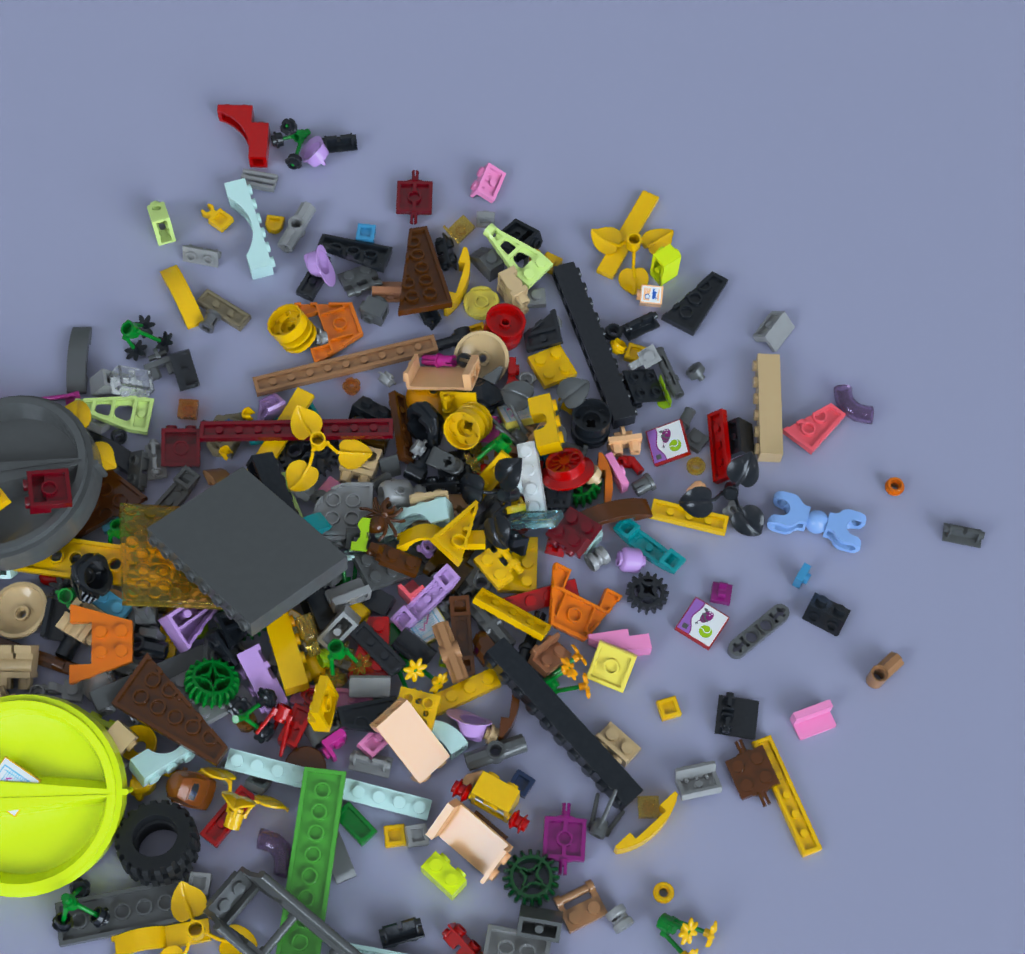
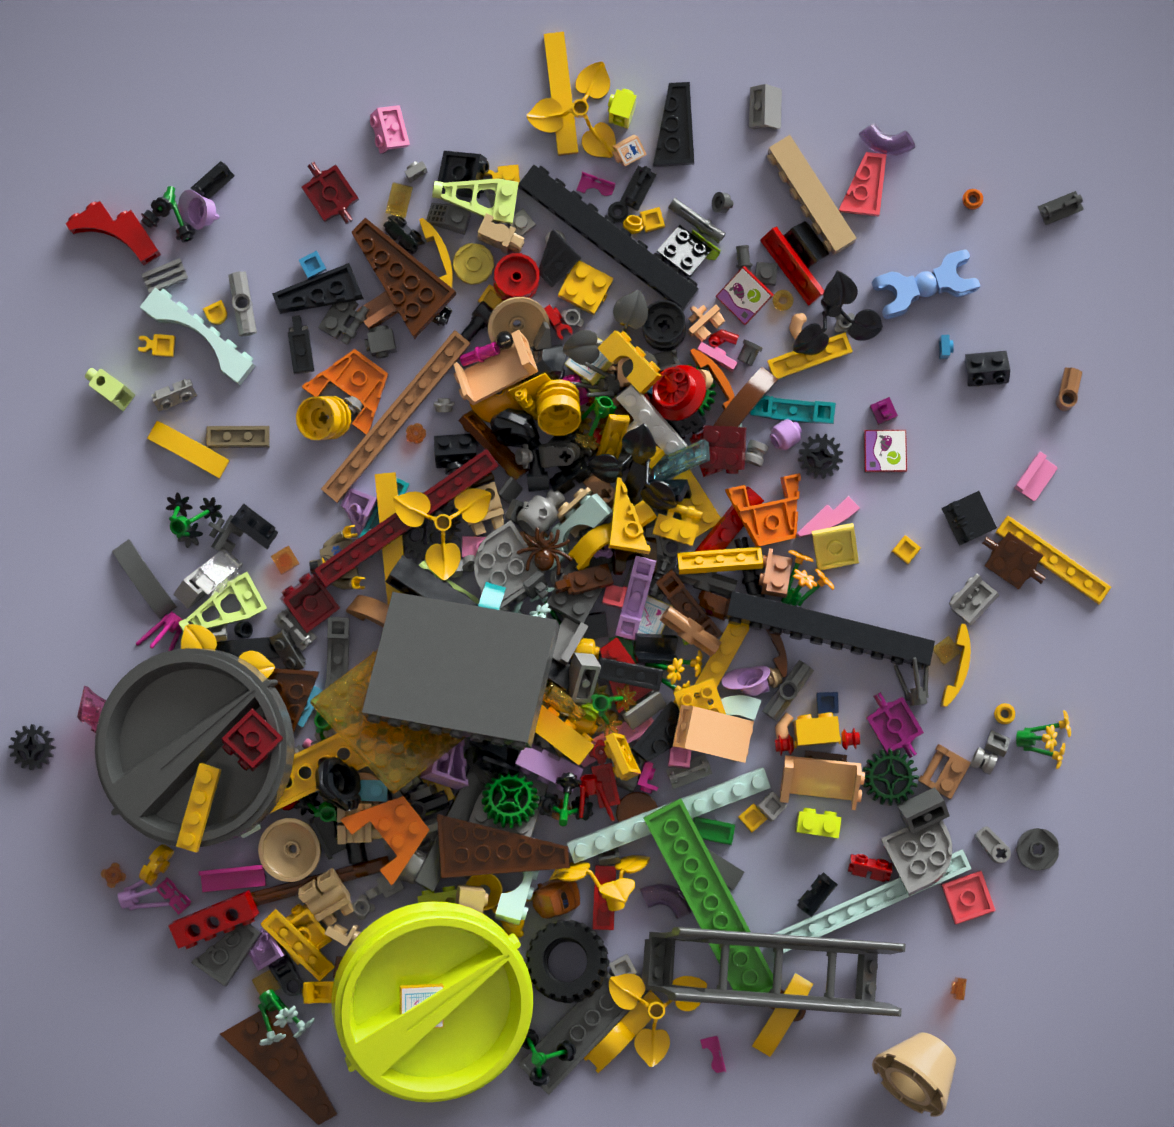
camera: 30 degrees left, 20 degrees up
flat silver bush [198,309,222,334] -> none
lavender piece [304,244,336,287] -> none
lime piece [350,517,371,552] -> none
tan bracket [595,721,641,768] -> none
light grey plate [628,344,662,370] -> none
dark grey beam [727,604,790,659] -> none
none -> dark pink piece [576,172,615,196]
none -> dark grey plate [984,730,1010,757]

